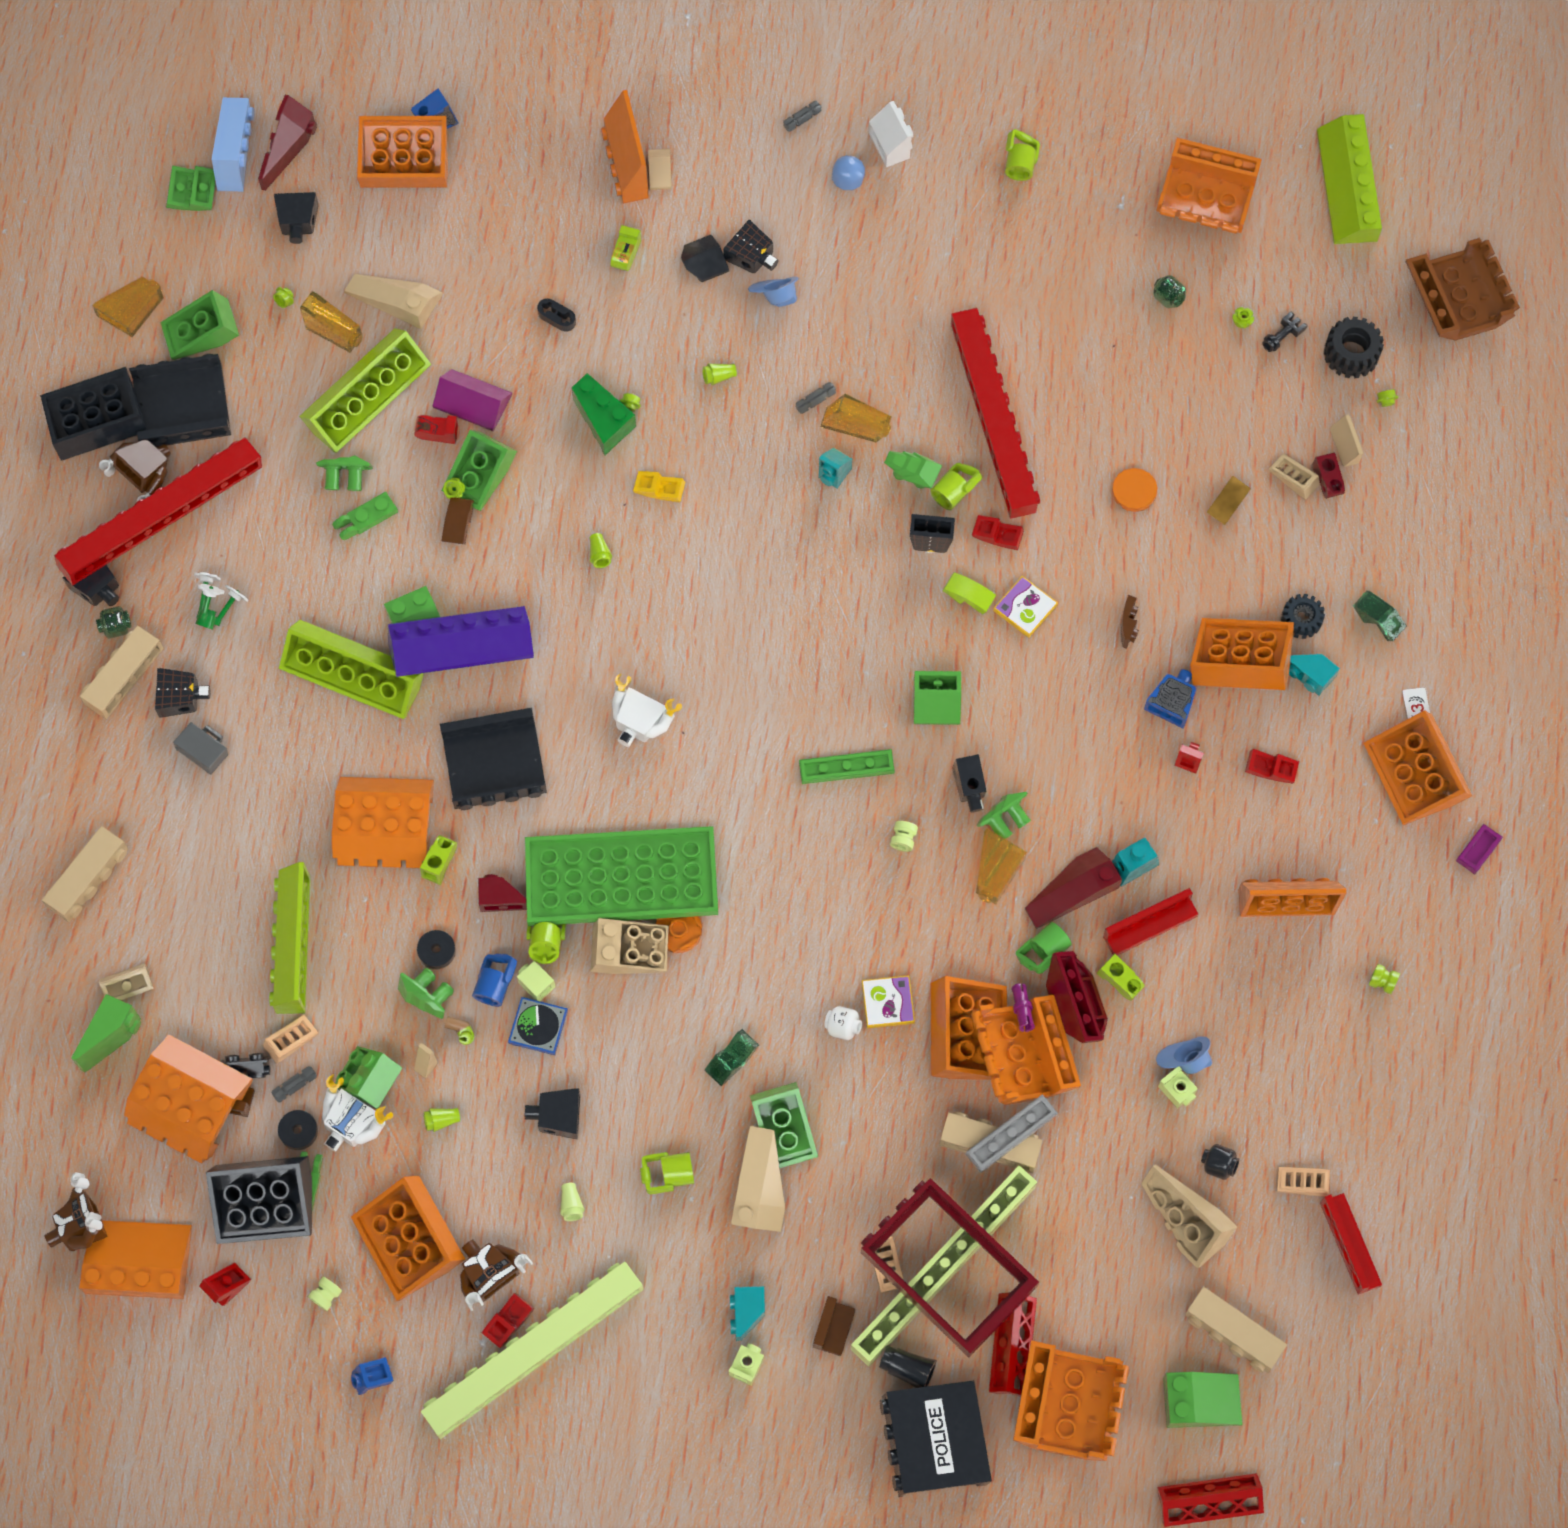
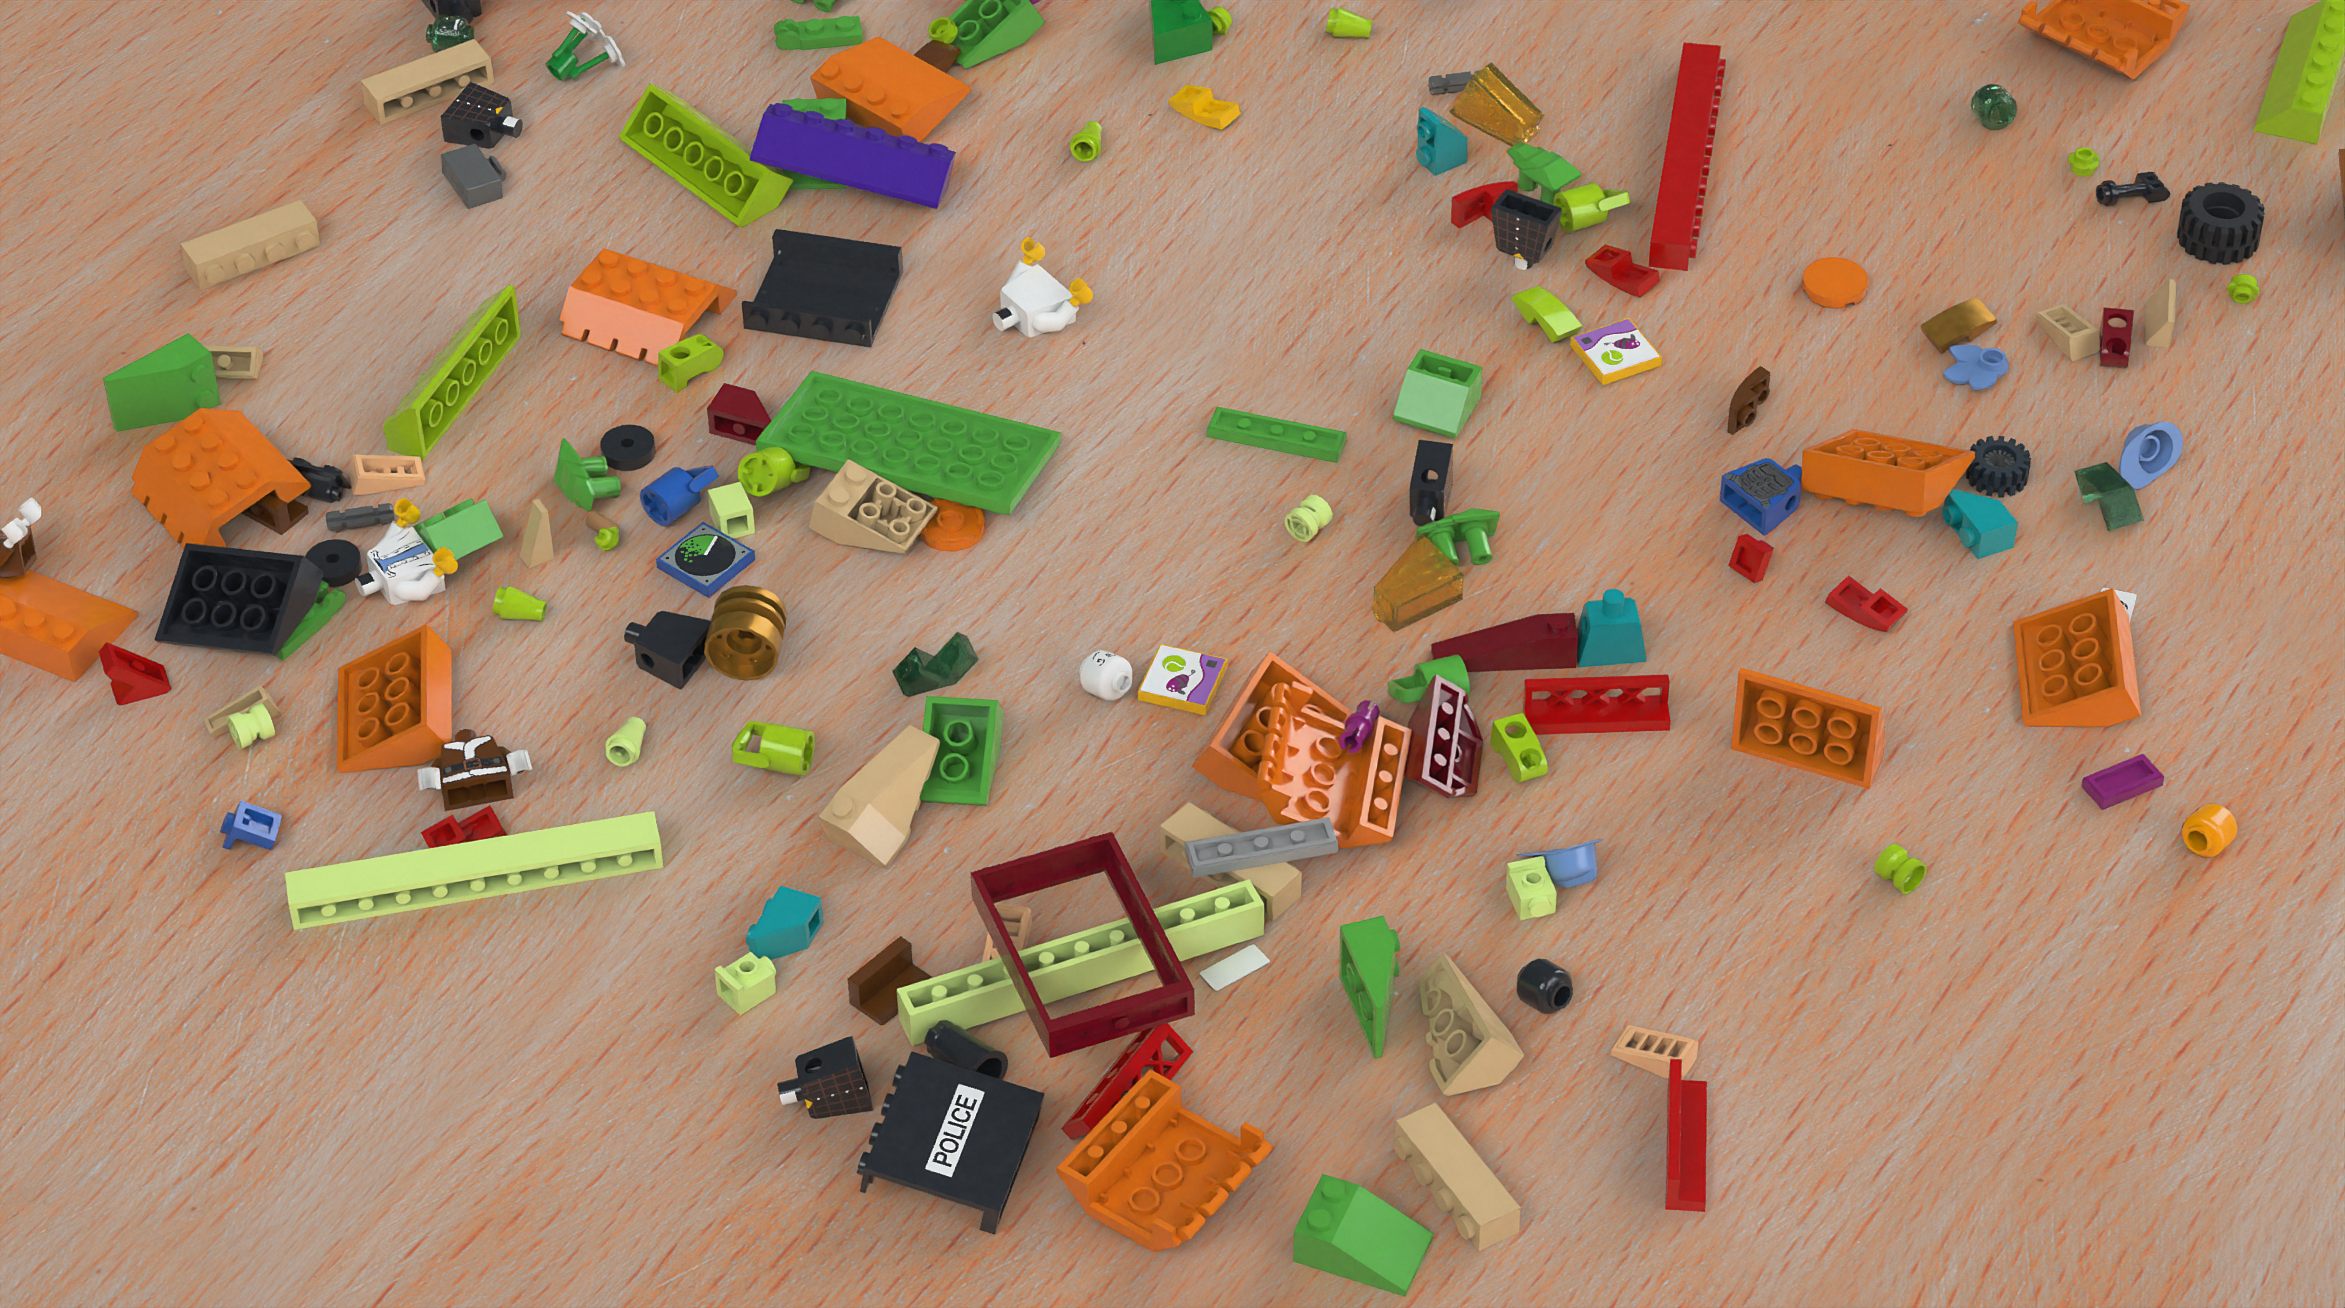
camera: 25 degrees right, 25 degrees down
none -> tan piece [203,685,281,737]
none -> pearl gold wheel [704,585,788,681]
none -> black torso [777,1036,873,1119]
none -> orange slope [810,36,971,142]
none -> white sticker [1200,944,1270,991]
none -> bright green slope [1339,916,1400,1059]
none -> red slope [1451,181,1518,229]
none -> medium blue plate [1943,345,2009,390]
none -> medium blue piece [2119,421,2183,489]
none -> light orange head [2181,803,2237,858]

